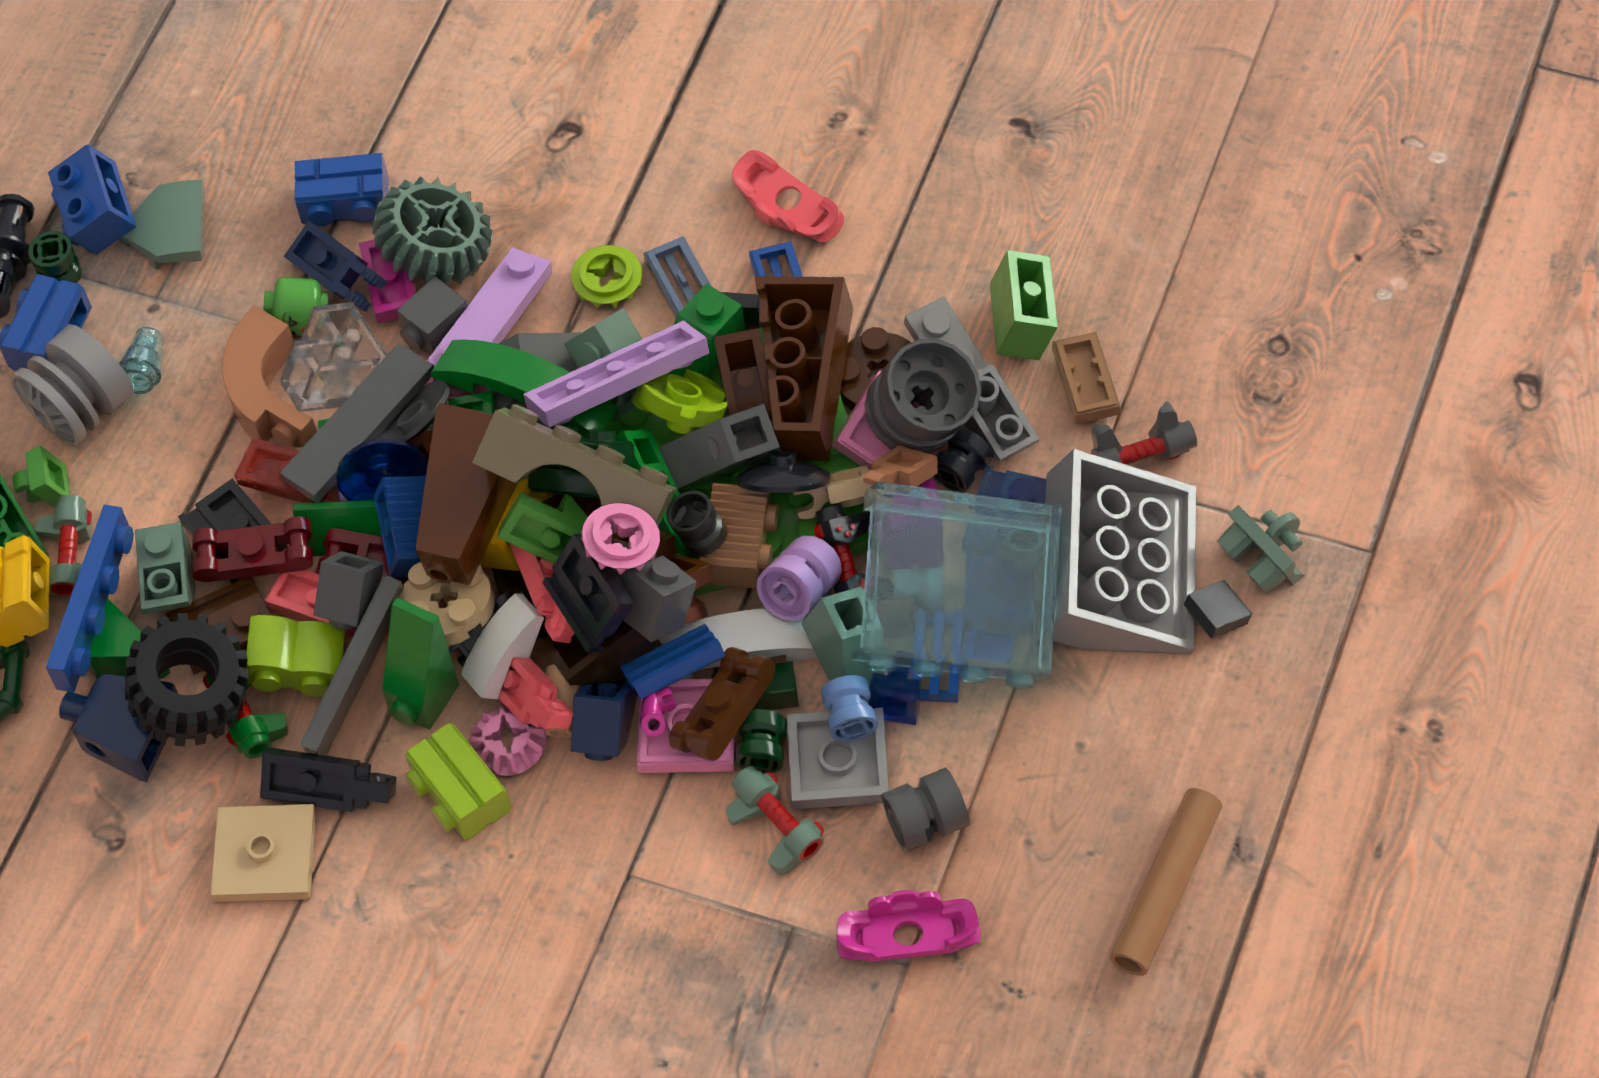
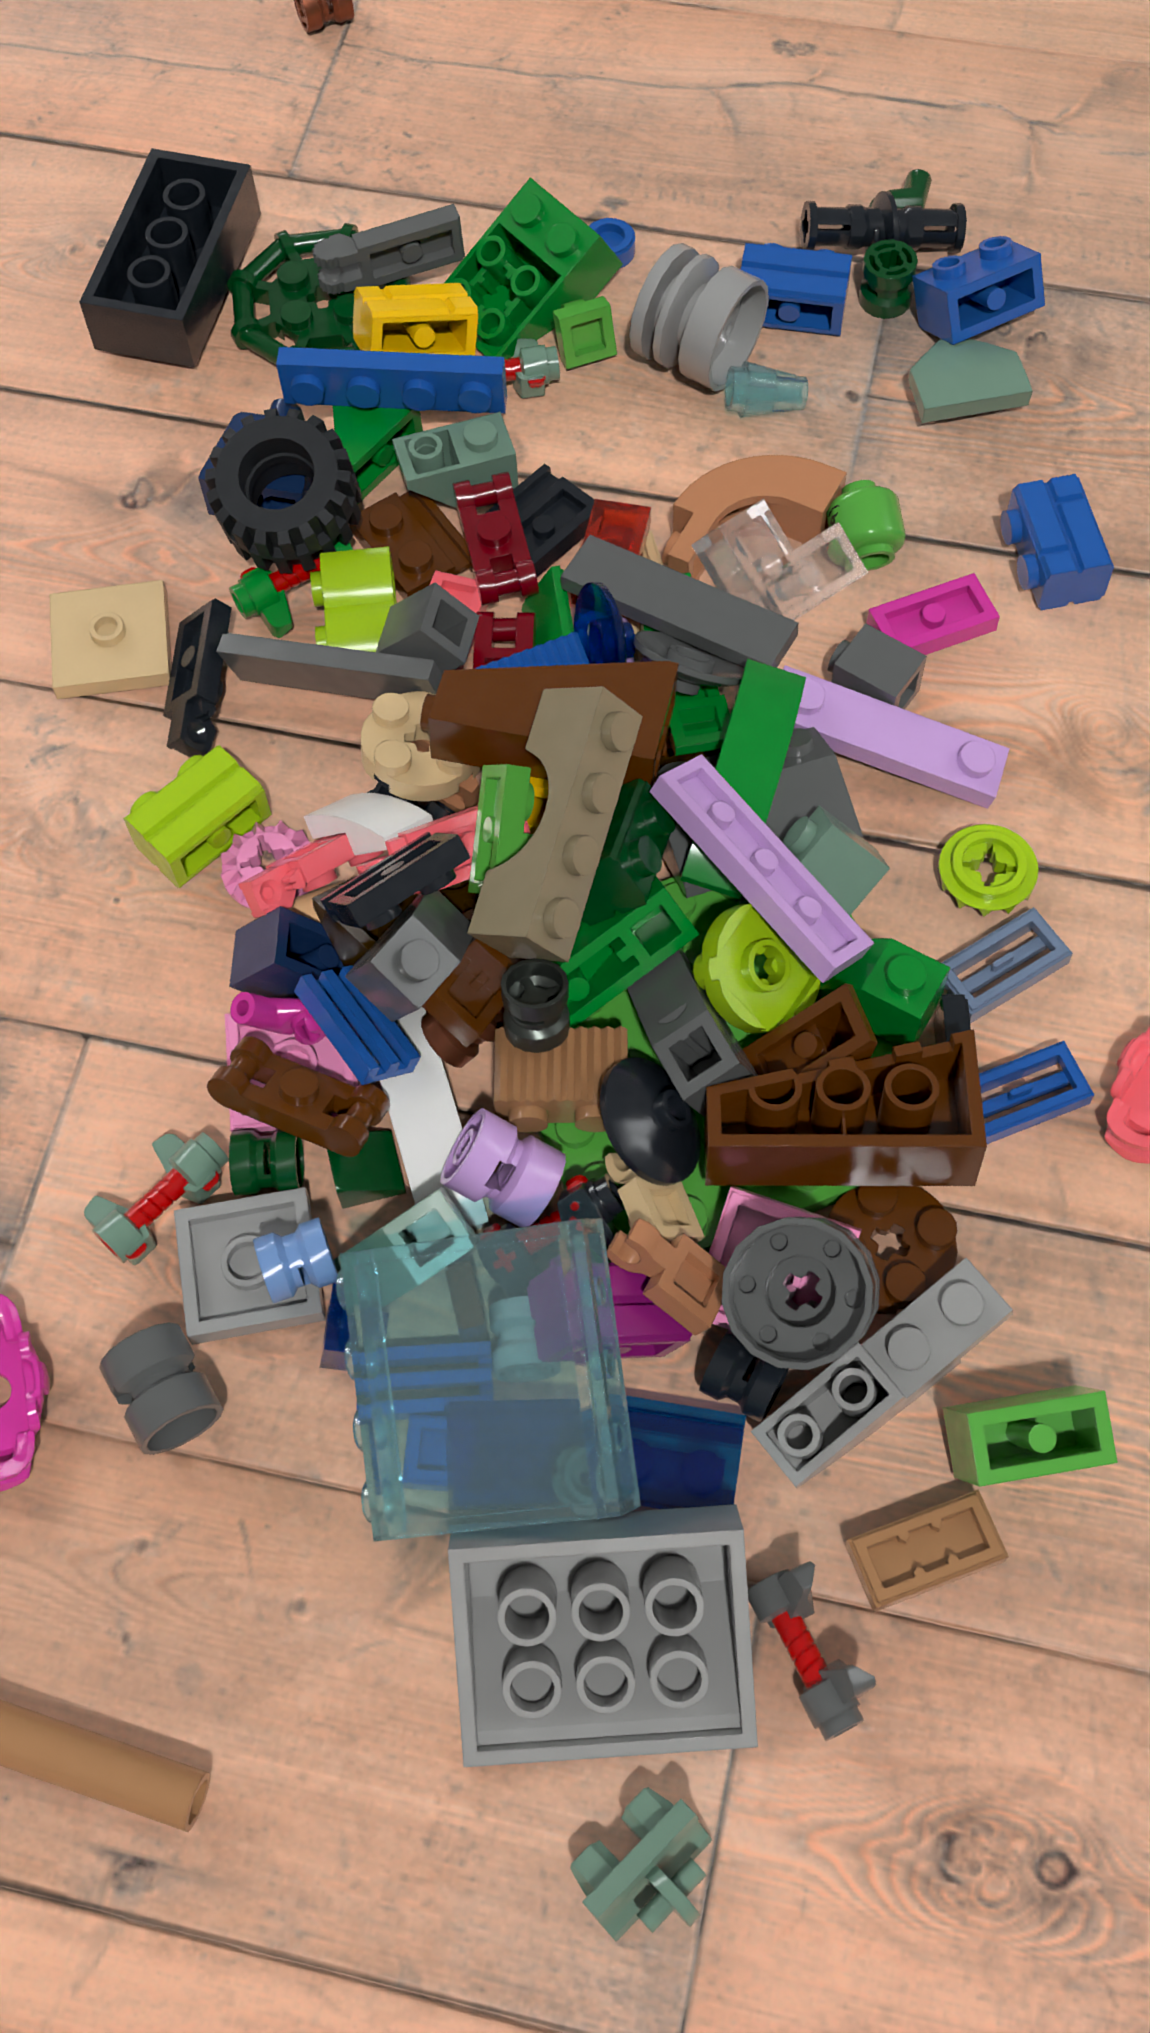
camera: 80 degrees right, 5 degrees up
dark blue hinge [284,221,388,312] -> none
sand green gear [372,176,493,285] -> none
green slope [382,597,459,730] -> none
bright pink gear [581,503,660,575] -> none
tile [1183,580,1252,639] -> none

